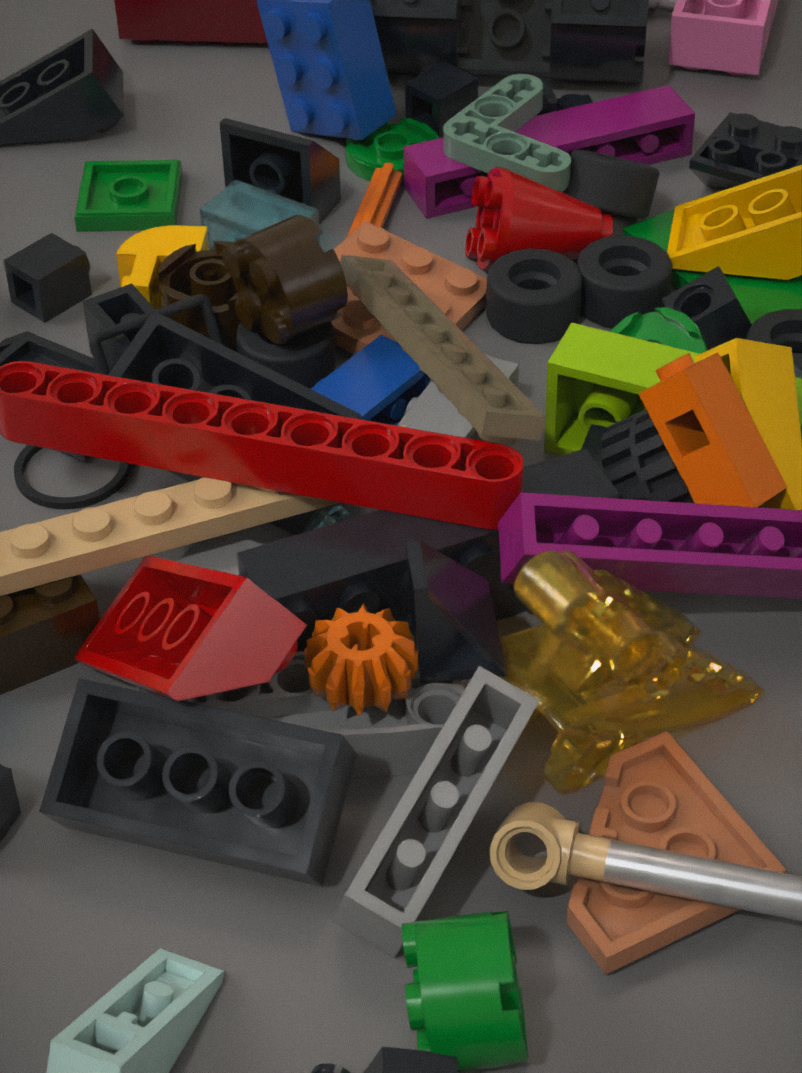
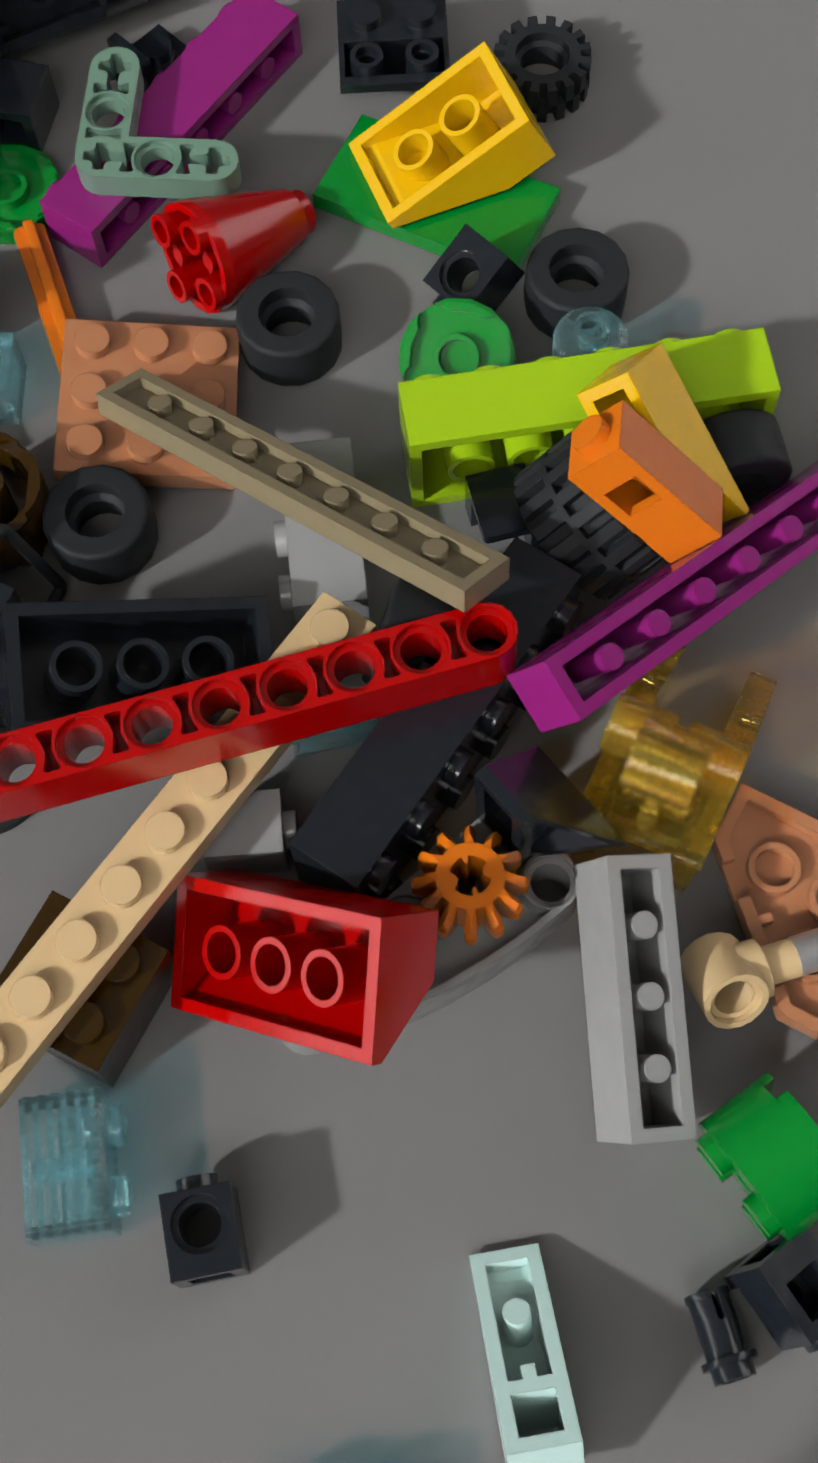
camera: 30 degrees left, 25 degrees up
black brick [39,678,357,887] -> none
dark brown brick [222,215,348,344] -> none
blue brick [311,335,430,426] -> none
black tyre [562,150,659,219] -> none
black tyre [577,235,672,328] -> none

